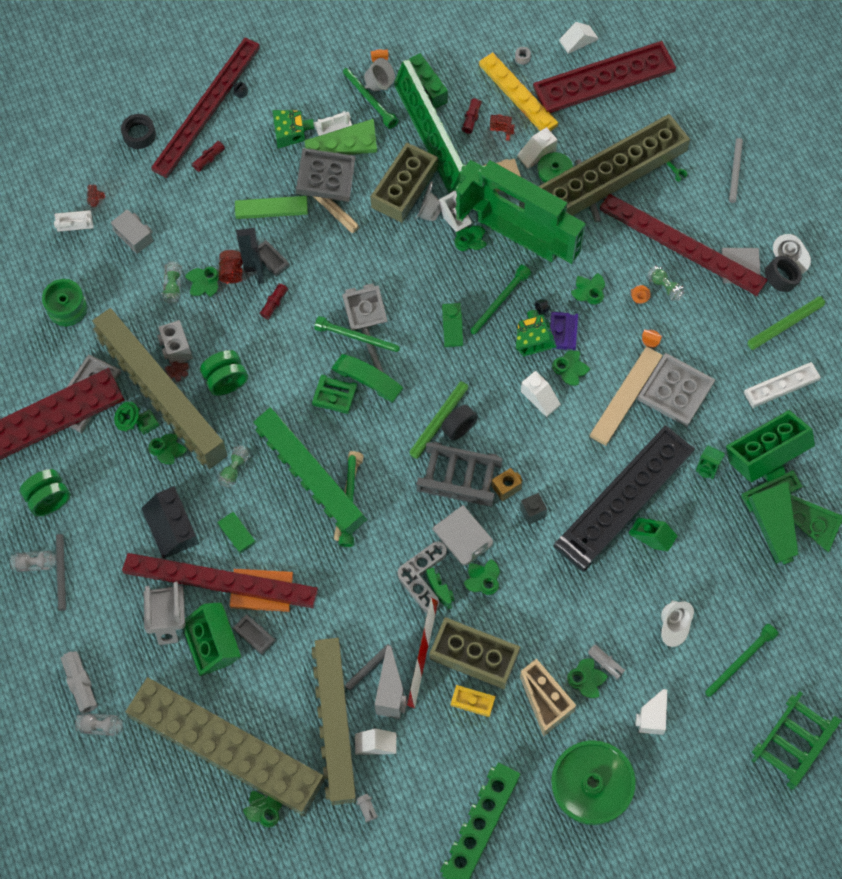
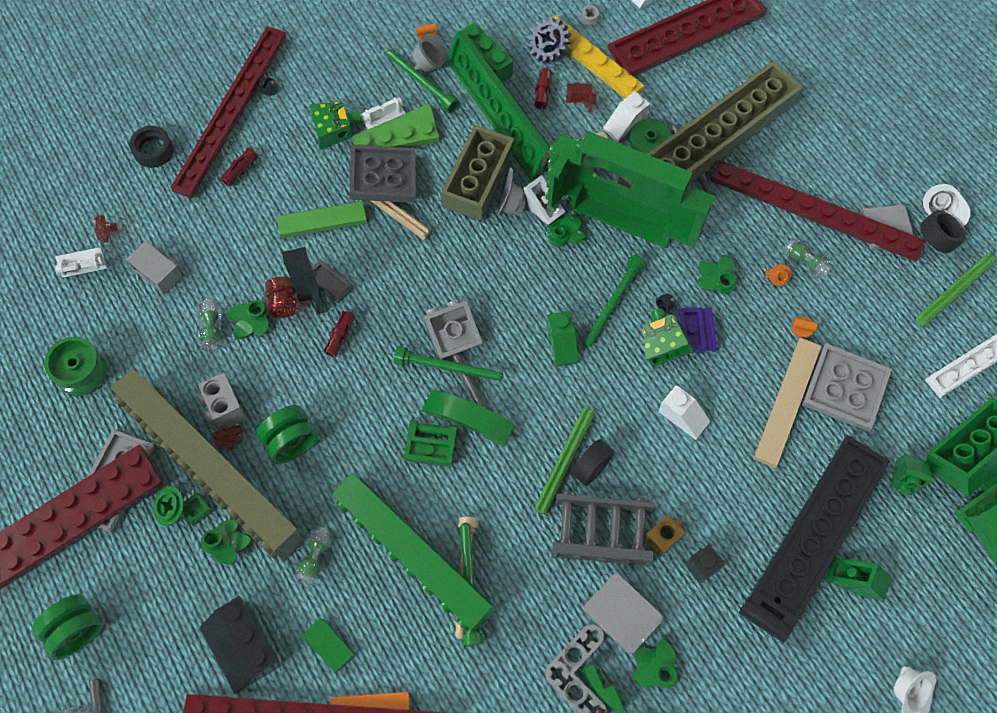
camera: 10 degrees left, 0 degrees up
green plate [552,351,590,386] -> none
green hand [667,161,687,182] -> none
light grey bar [729,138,743,203] -> none
none -> gear [528,17,572,64]

